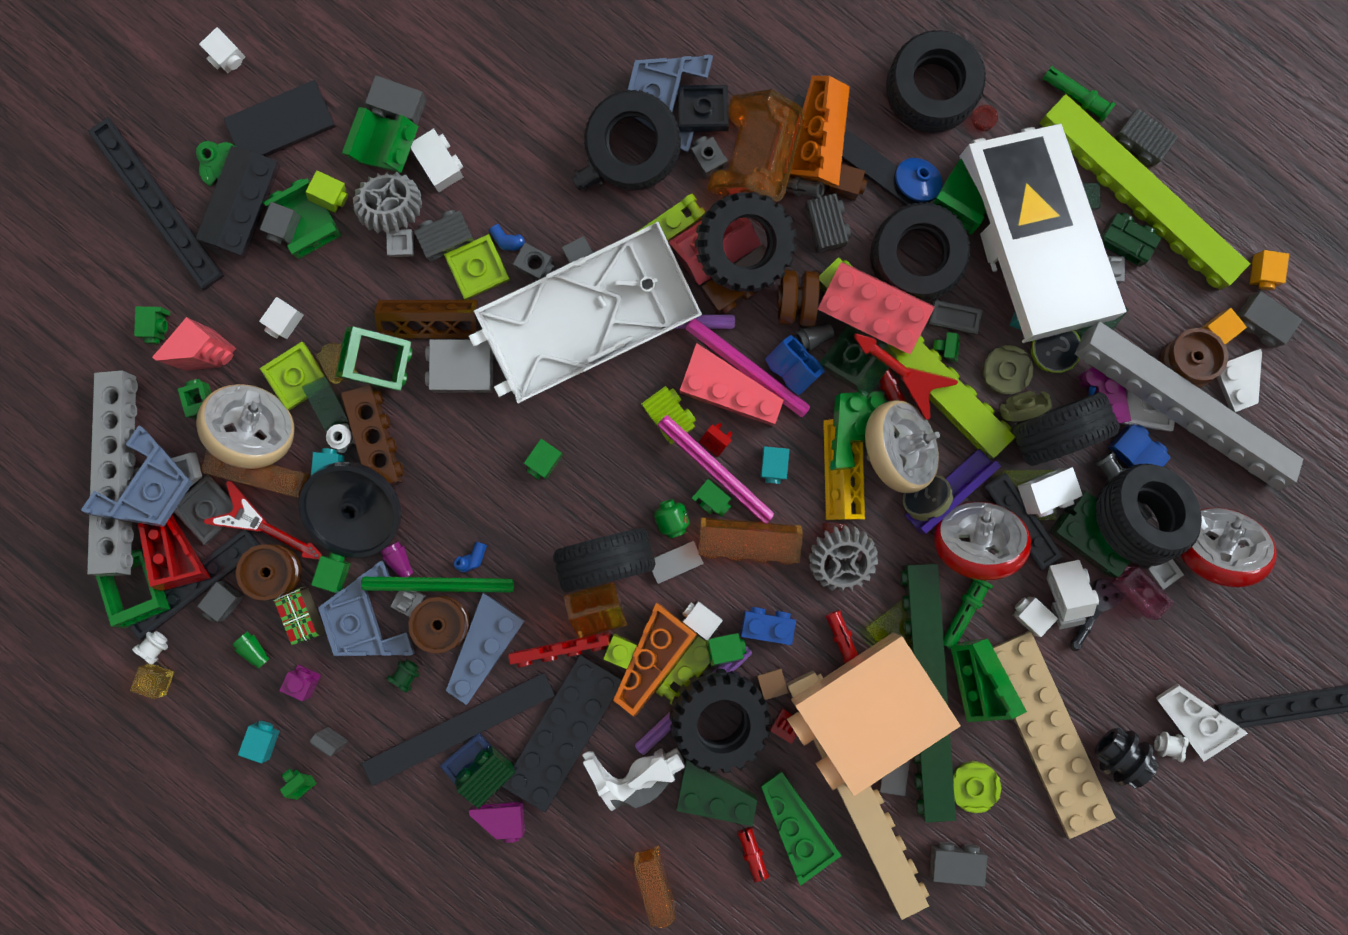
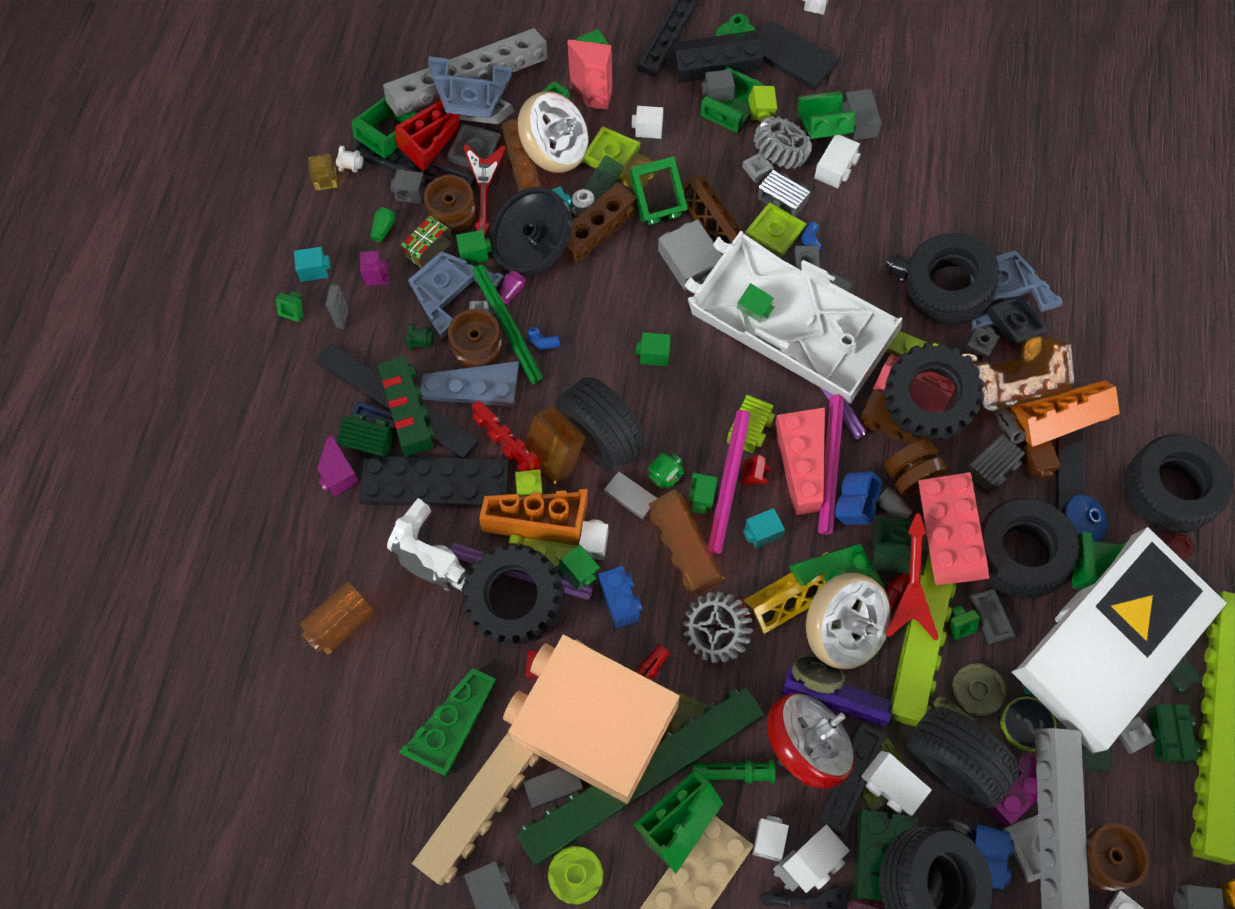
camera: 65 degrees right, 20 degrees down
dark green wedge [676,759,757,826] -> none
red pin [737,827,769,882] -> none
medium nougat tile [757,668,789,700] -> none
light orange brick [1201,308,1247,344] -> none
none -> dark green brick [377,356,435,457]
none -> green brick [737,283,775,323]

